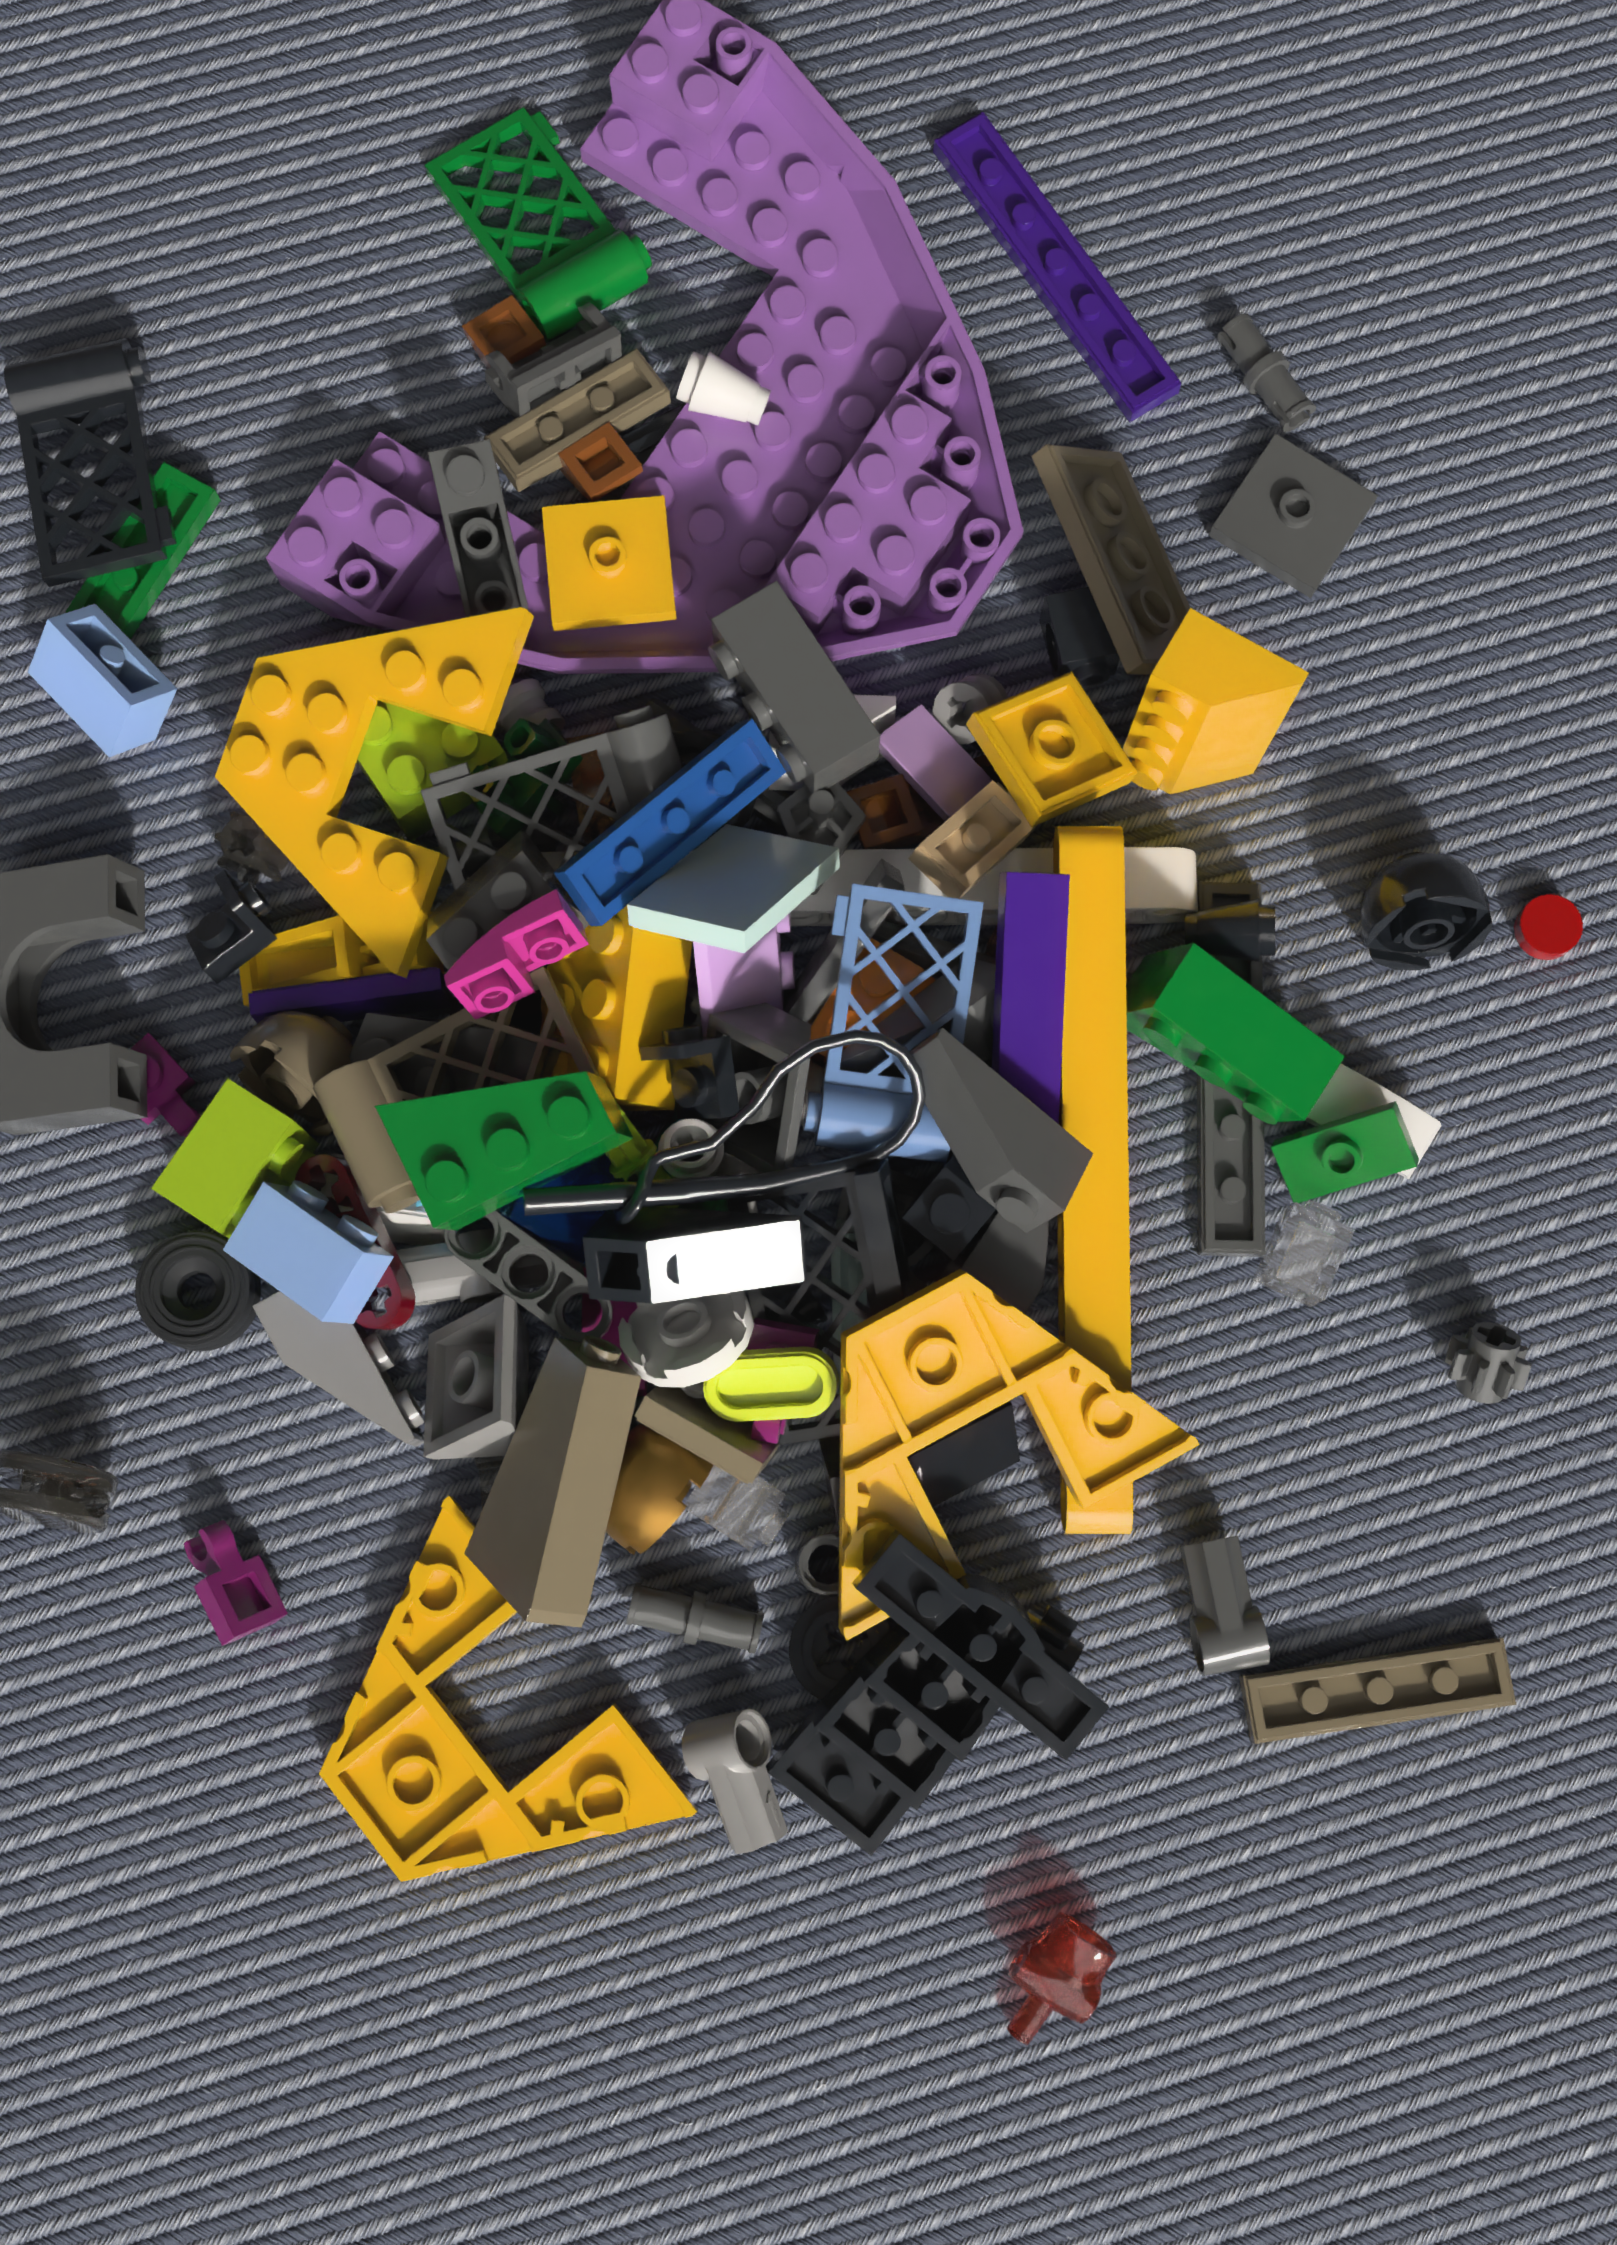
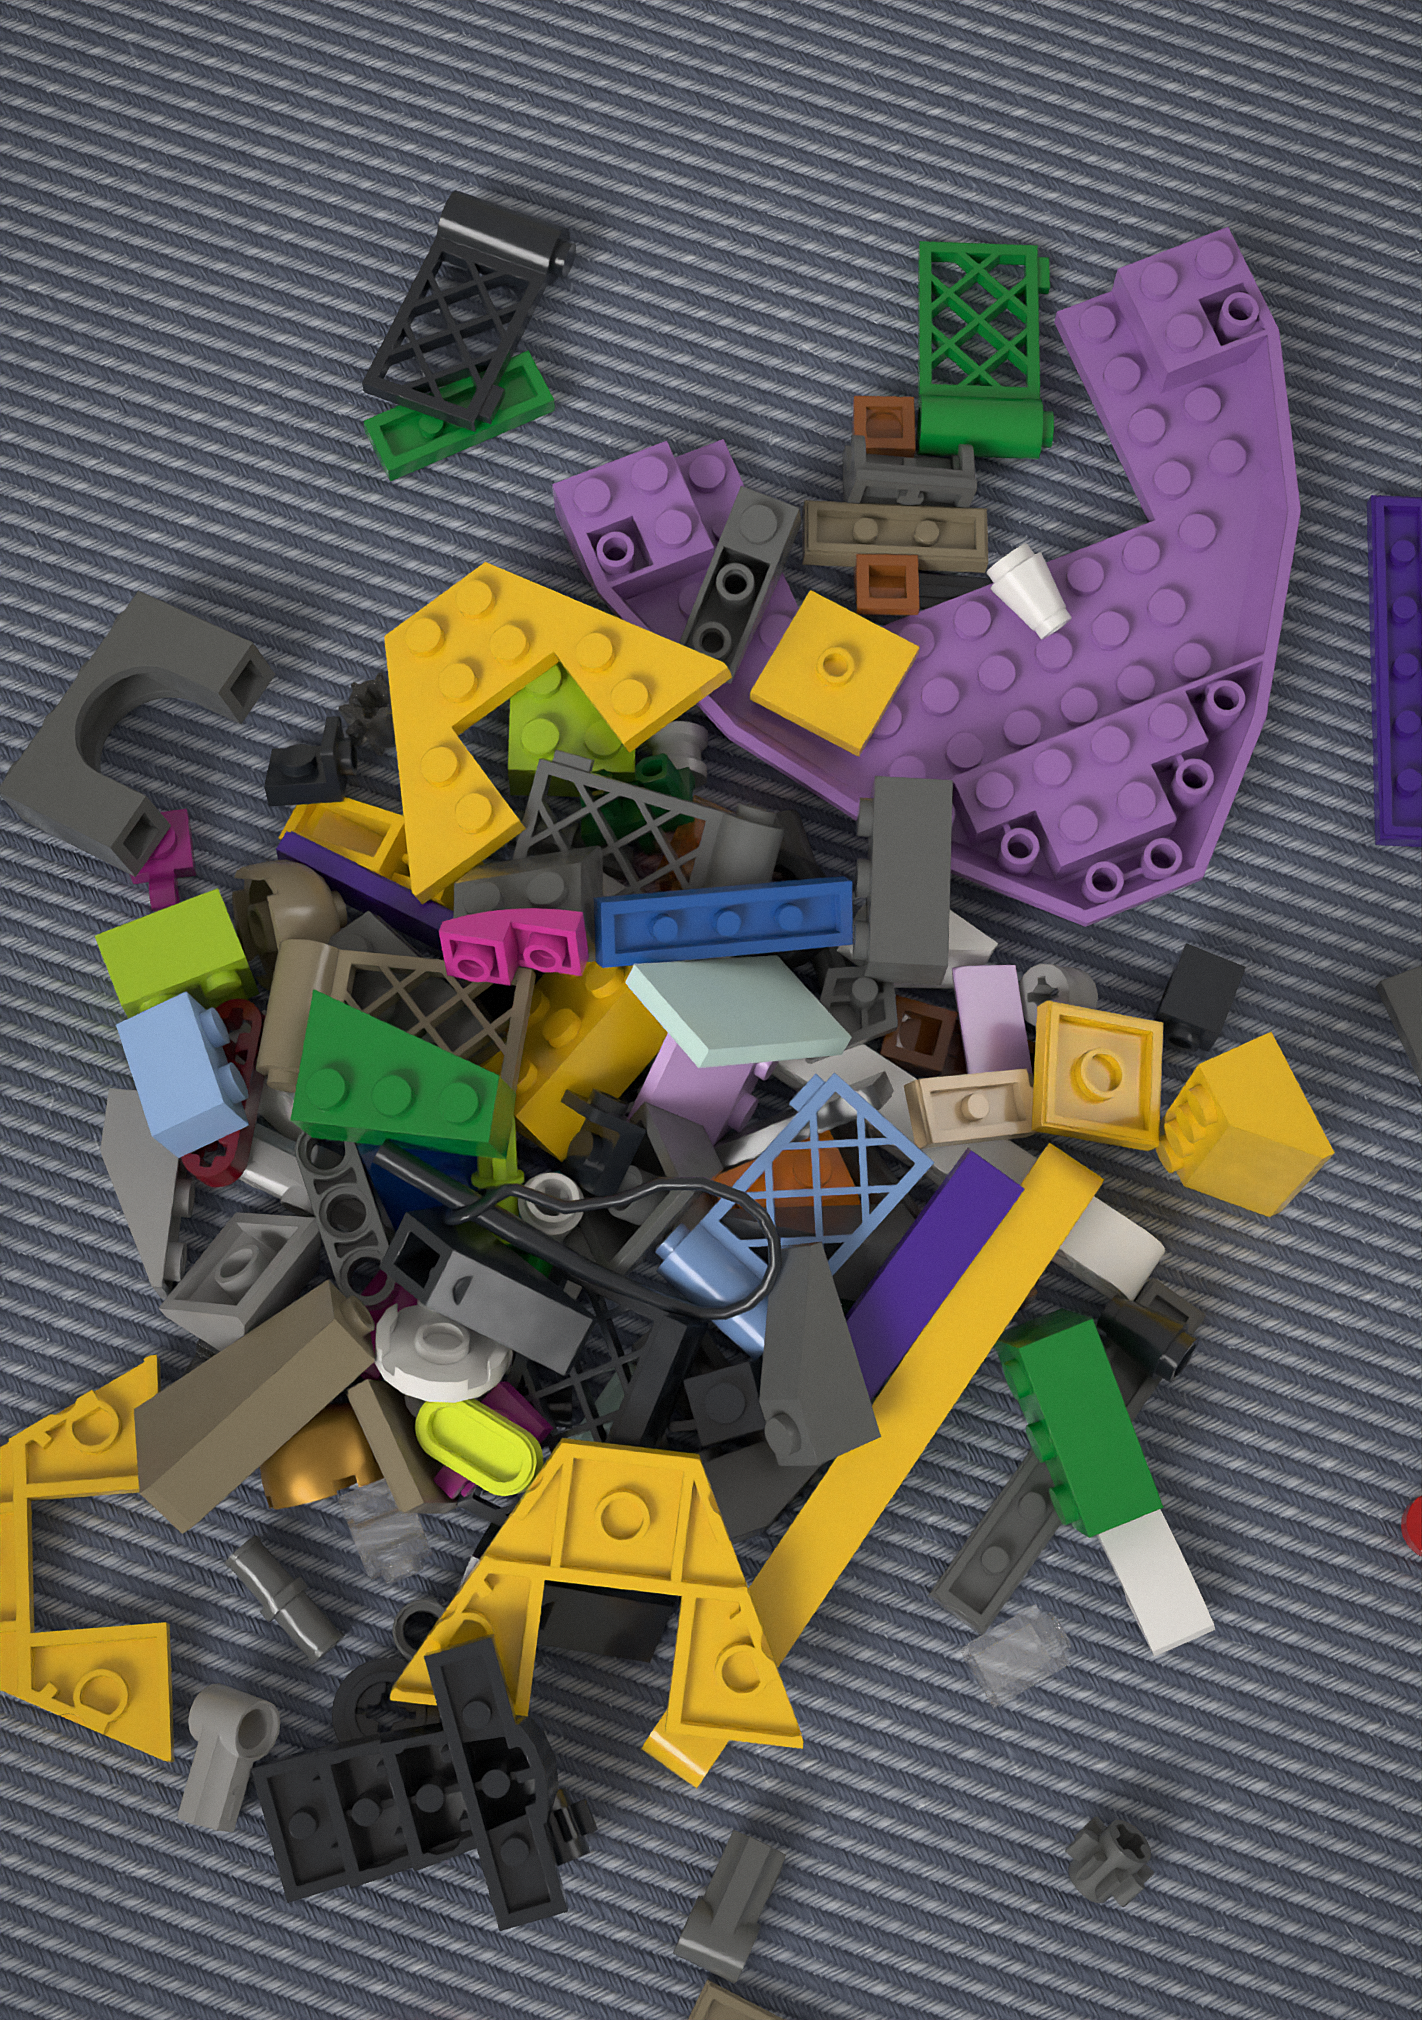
camera: 30 degrees right, 5 degrees down
light blue brick [28,604,177,758] -> none
black tyre [135,1231,261,1351] -> none
dark tan tile [1031,444,1190,674] -> none
green plate [1271,1101,1419,1204] -> none
black cylinder [1360,852,1492,971] -> none

